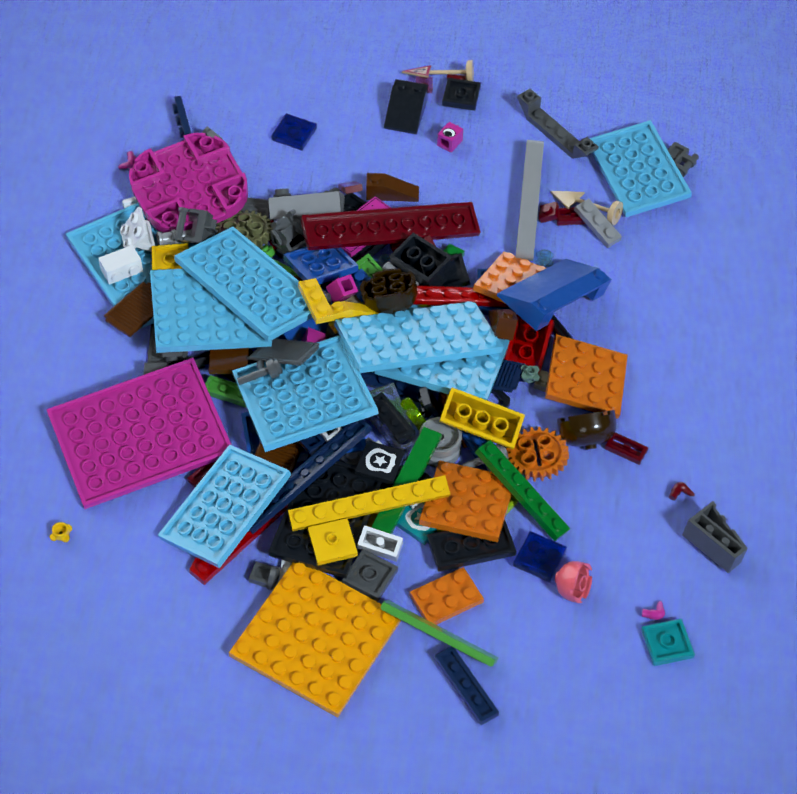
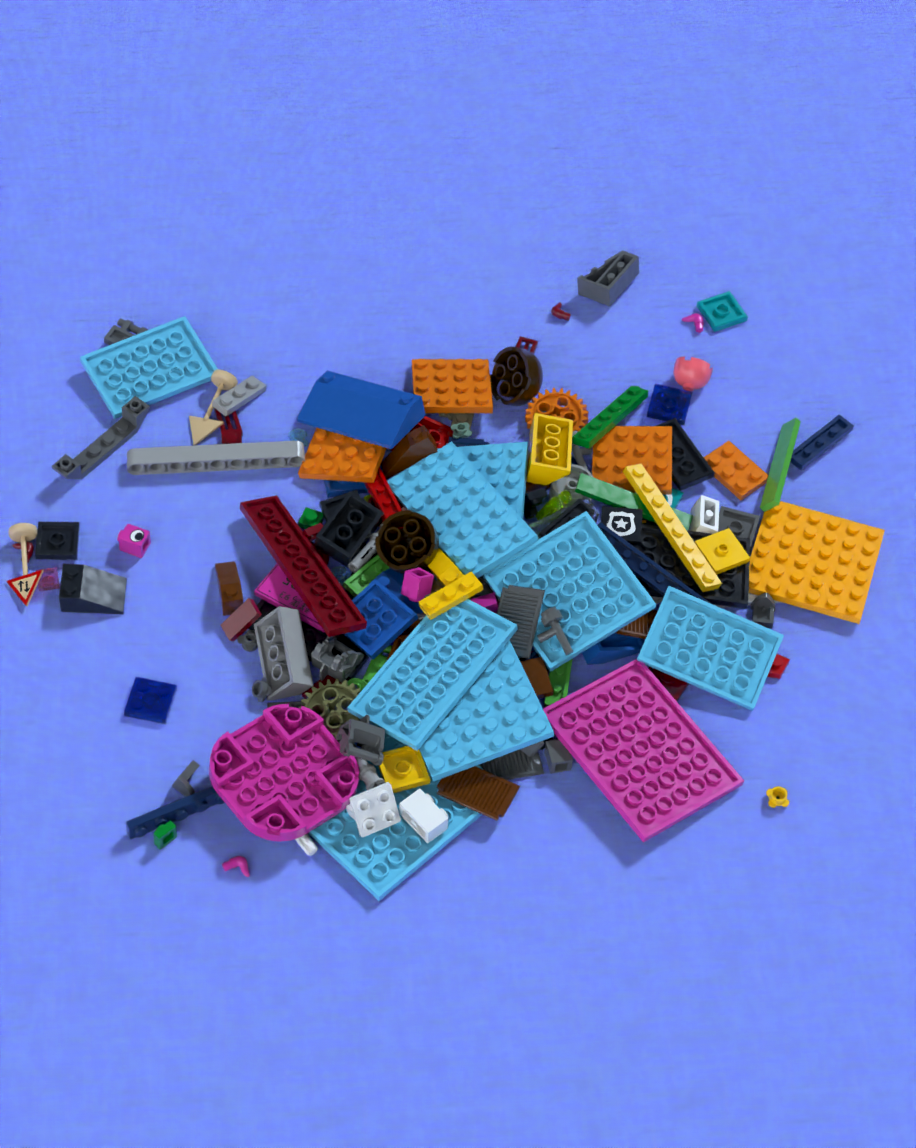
camera: 105 degrees left, 0 degrees up
none -> green plate [153,820,177,850]

